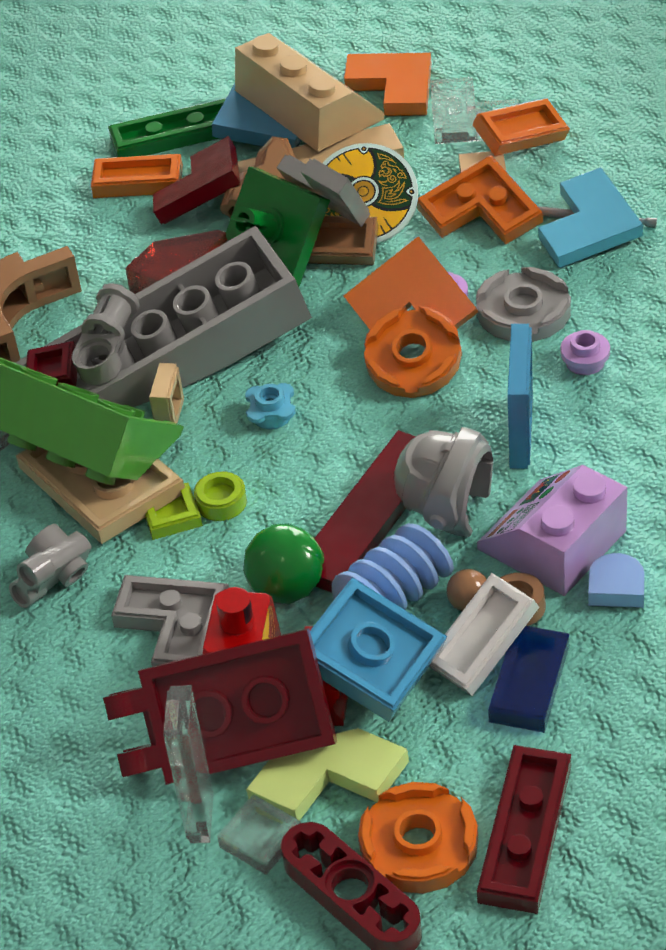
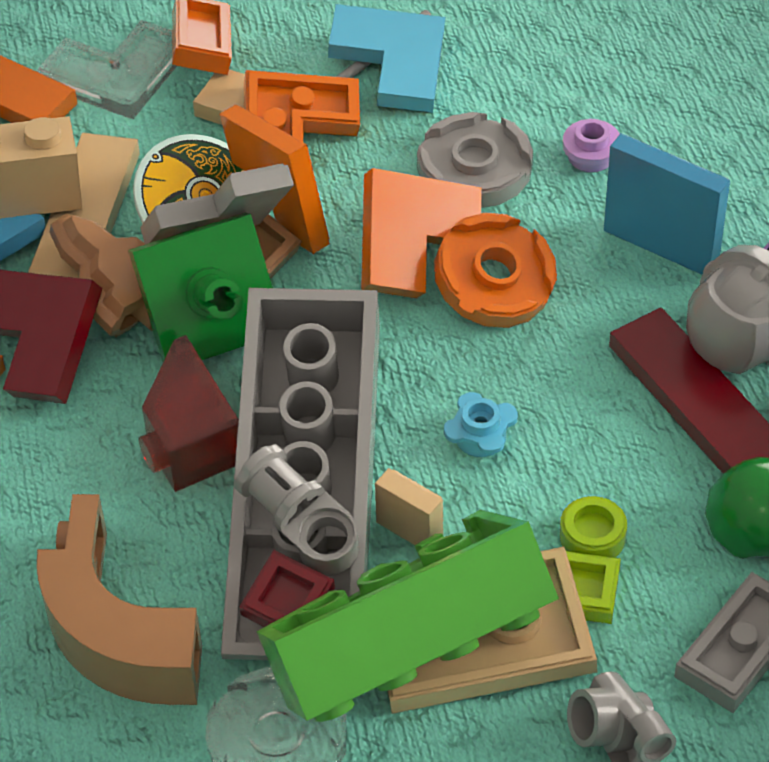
camera: 65 degrees left, 5 degrees up
none -> orange tile [219,105,329,254]

